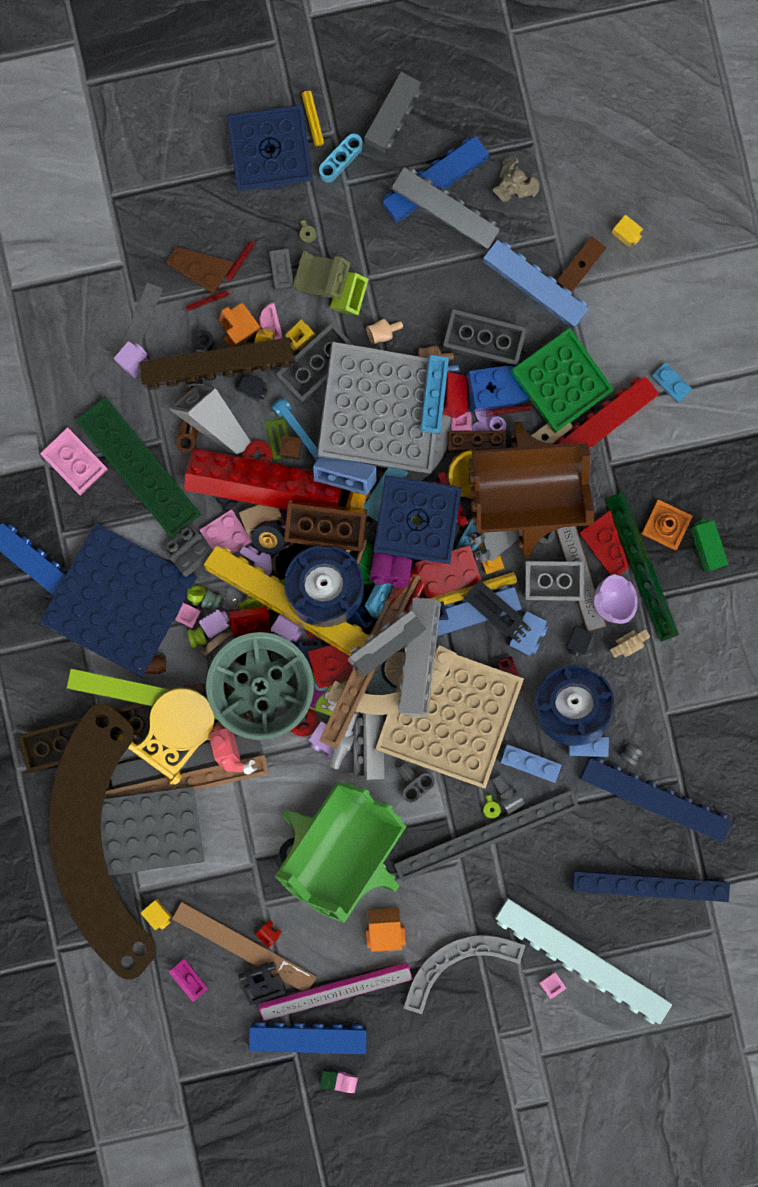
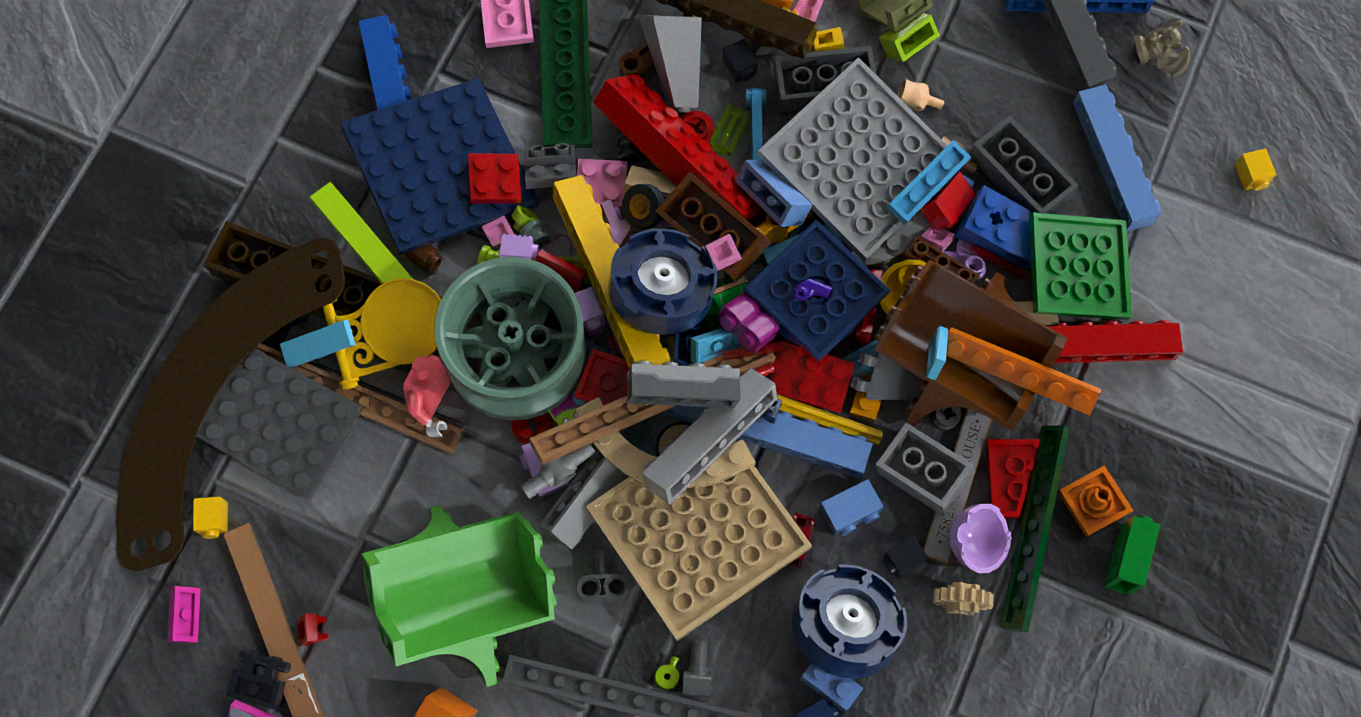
camera: 35 degrees right, 15 degrees down
reddish brown brick [279,436,302,460] -> none
black hinge [463,580,531,643] -> none
medium blue brick [500,744,562,783] -> none
reddish brown tile [557,236,607,292] -> none
dark azure plate [651,362,692,403] -> none
none -> medium azure tile [280,320,356,368]
none -> red plate [467,153,521,203]
none -> bright pink plate [706,234,742,271]
none -> dark purple arm [793,279,832,300]
none -> medium azure tile [926,326,948,380]
none -> orange plate [946,327,1101,416]

